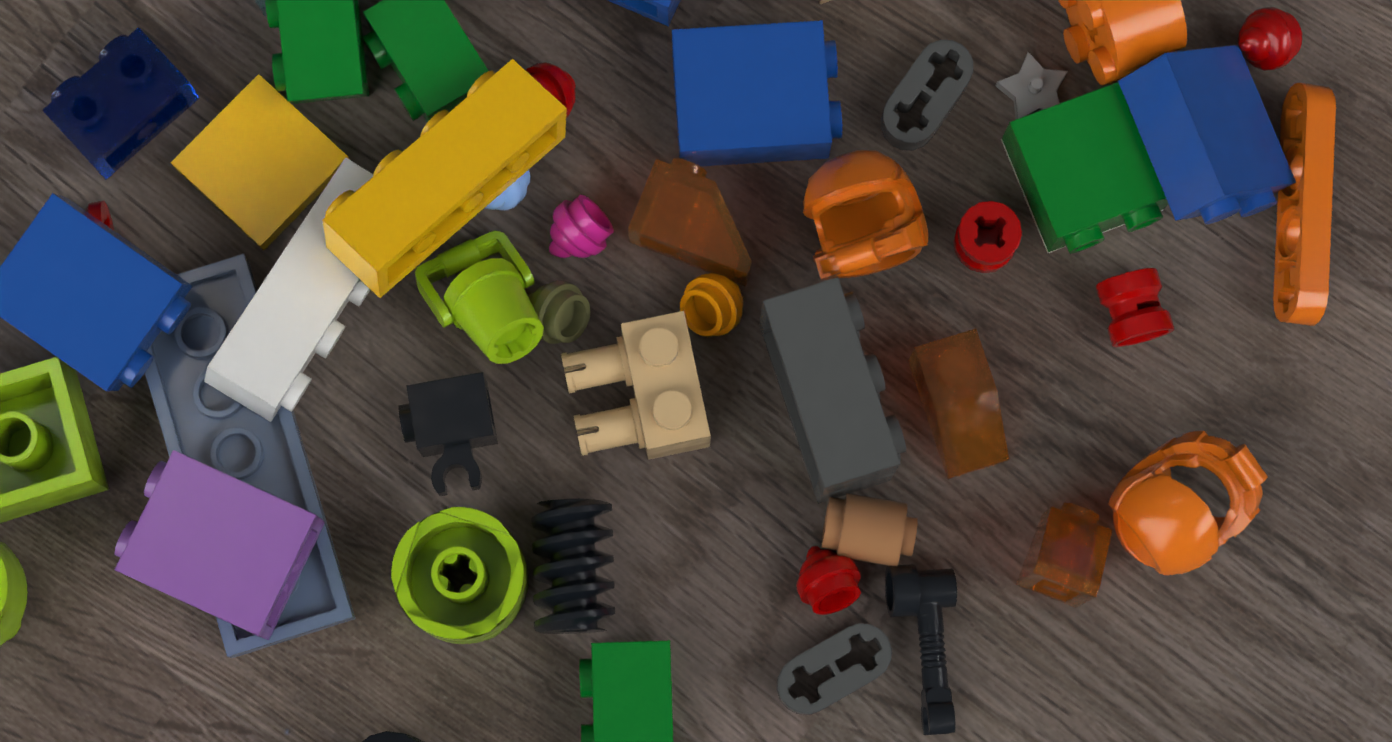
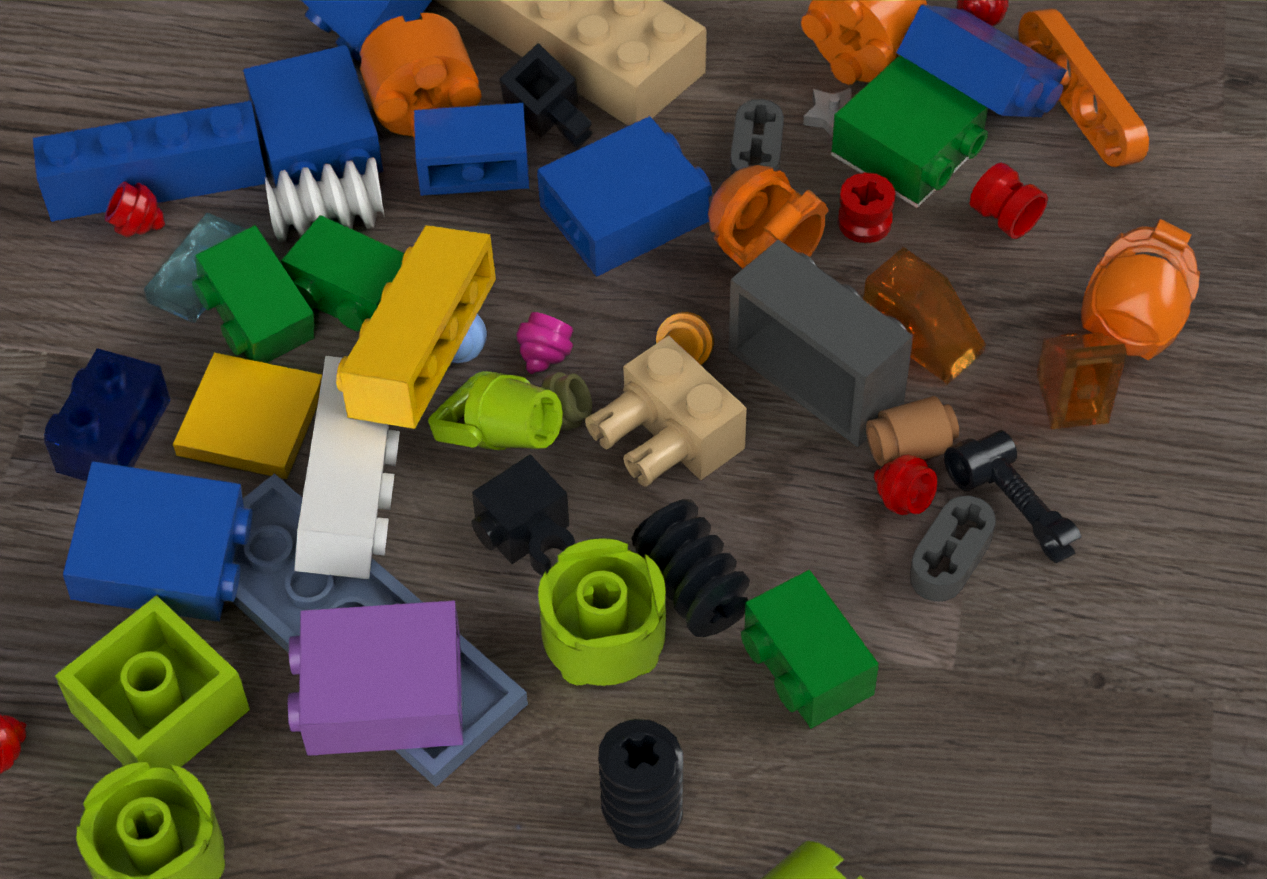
camera: 25 degrees left, 25 degrees down
clear orange slope [628,158,752,286] -> none

